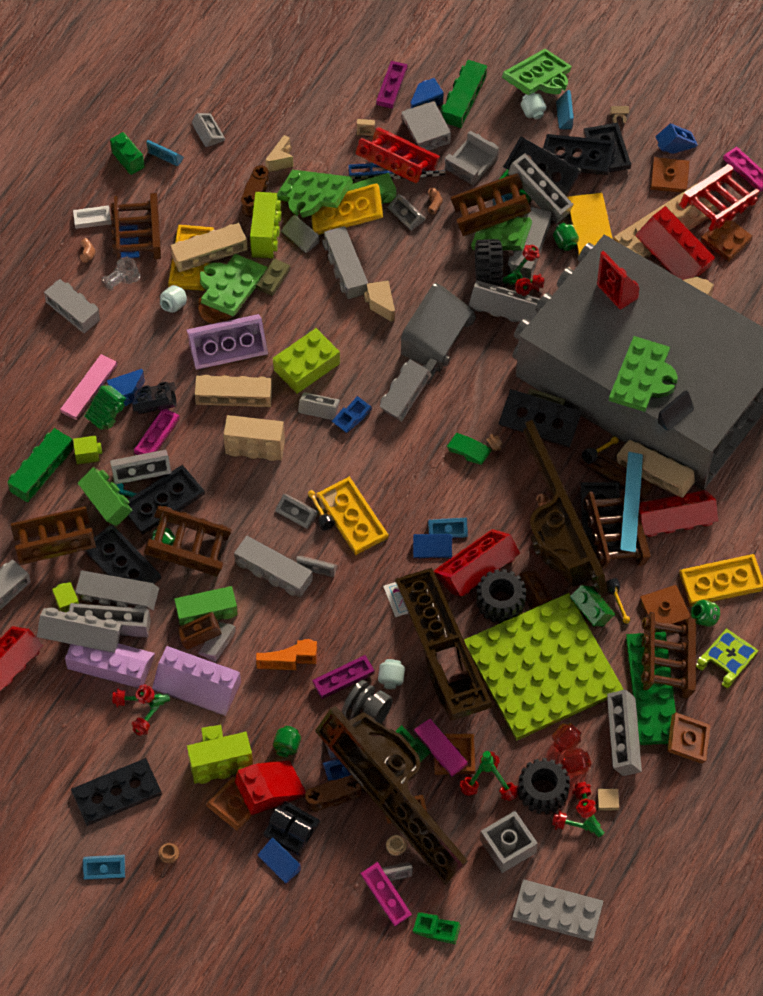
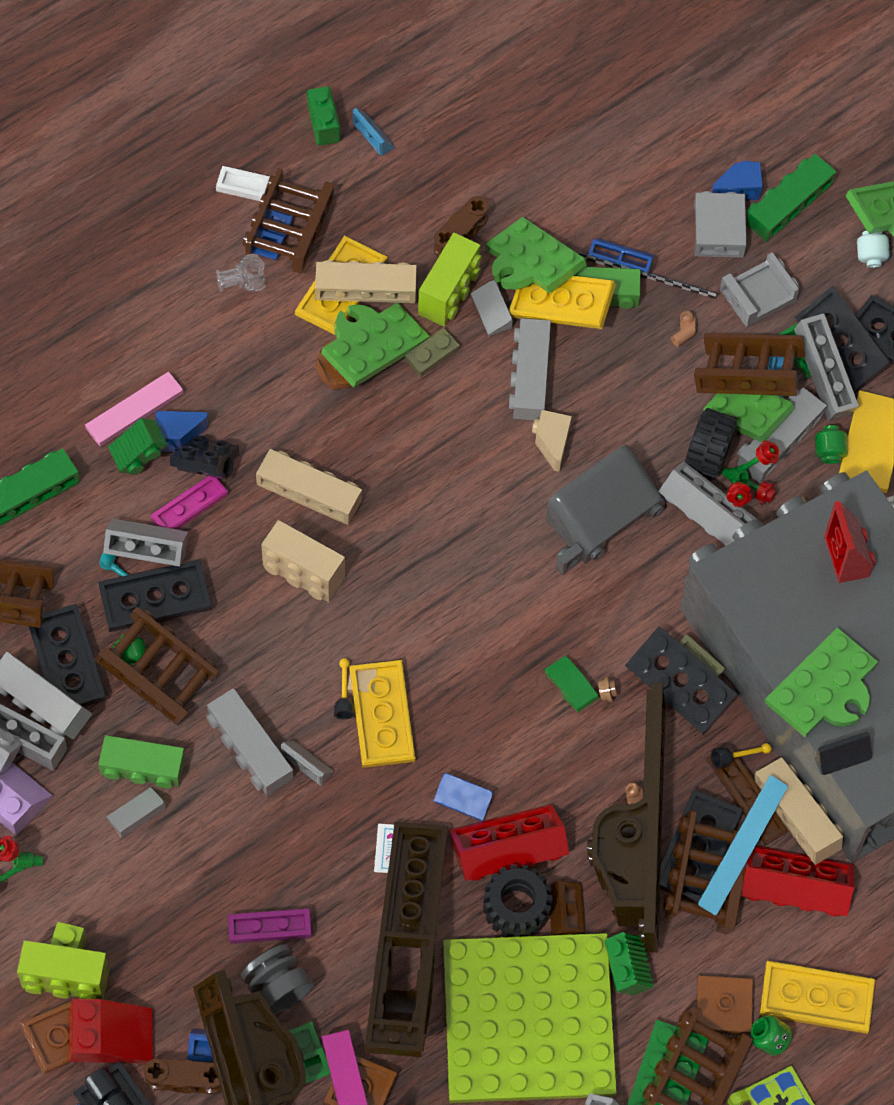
camera: 20 degrees right, 5 degrees up
light grey brick [44,279,100,333] -> none
lime brick [73,436,102,464] -> none
bright green brick [78,467,132,527] -> none
nougat arm [80,238,96,263] -> none
lavender slope [152,646,241,716] -> none
light aqua head [160,285,187,313] -> none
reddish brown slope [177,612,222,650] -> none
lavender slope [187,314,268,370] -> none
light grey slope [192,113,225,147] -> none
orange slope [256,639,317,670] -> none
tan slope [265,135,294,172] -> none
green head [272,726,301,757] -> none
lime piece [273,328,340,394] -> none
light grey slope [275,494,319,529] -> none
light grey slope [298,392,340,420] -> none
blue slope [332,396,372,433] -> none
red fence [356,127,440,183] -> none
tan tile [357,119,375,136] -> none
magenta plate [376,61,408,109] -> none
light aqua head [378,659,405,689] -> none
light grey brick [379,359,432,422] -> none
light grey slope [387,194,426,231] -> none
dark azure slope [428,517,468,538] -> none
hinge [606,578,630,624] -> none

